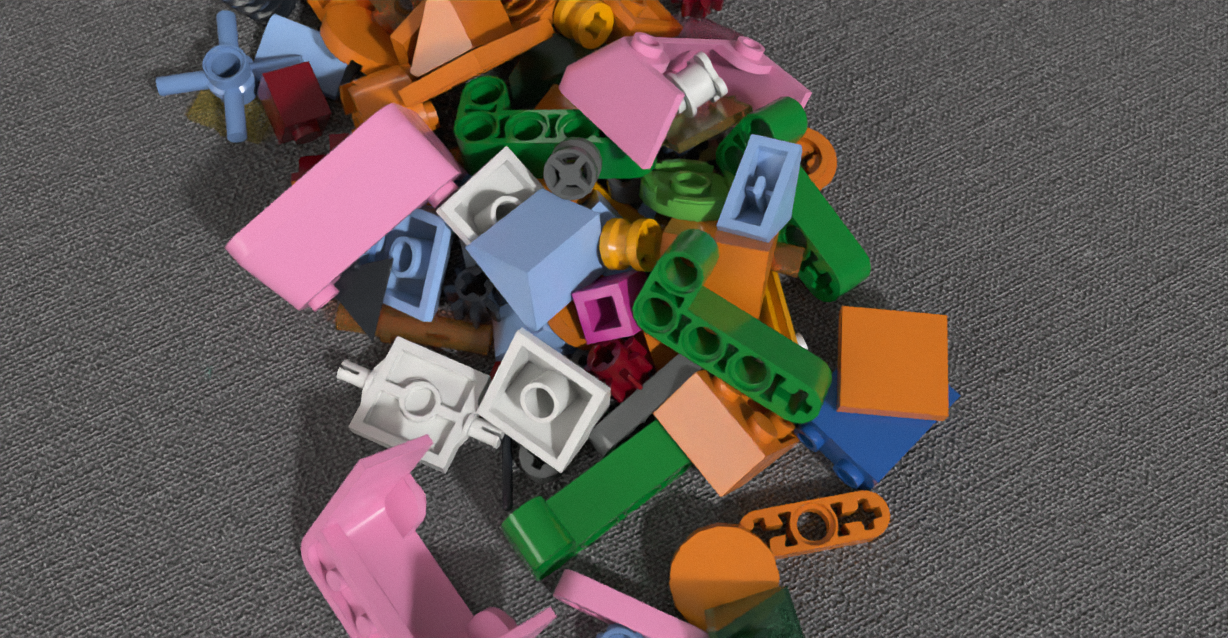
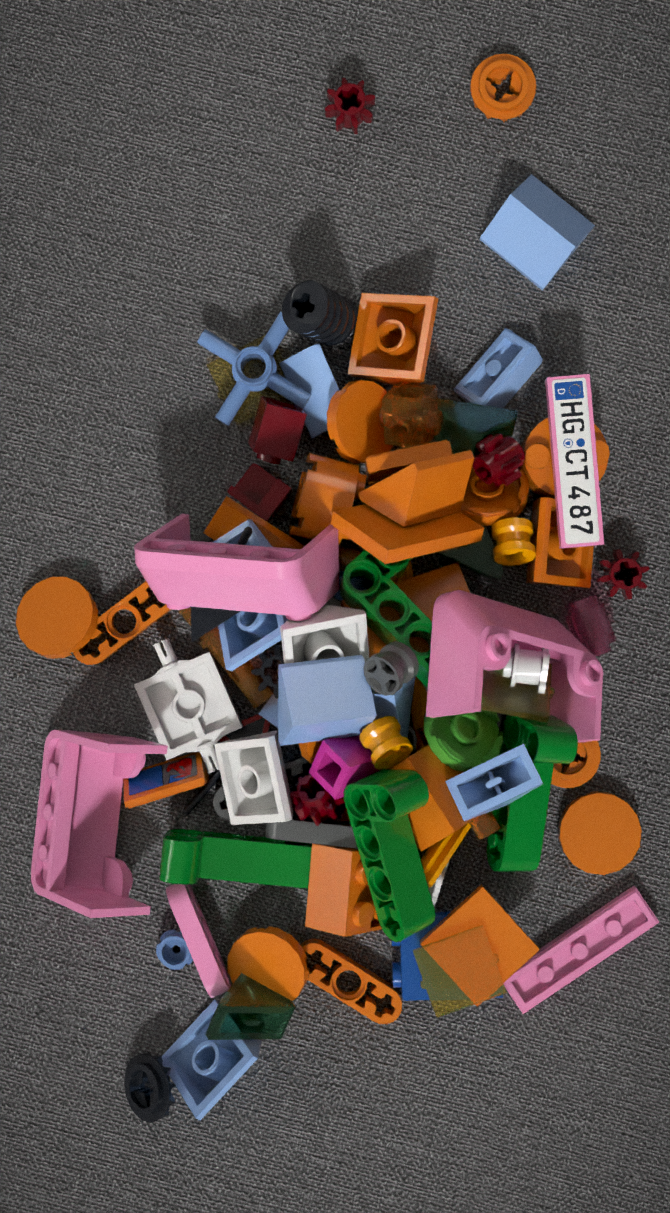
camera: 45 degrees right, 20 degrees up
none -> orange tile [16,577,98,658]
none -> orange beam [73,581,172,665]
none -> slope [123,752,209,809]
none -> clear yellow piece [413,925,507,1018]
none -> bright pink tile [503,886,659,1014]
none -> orange tile [557,791,642,875]

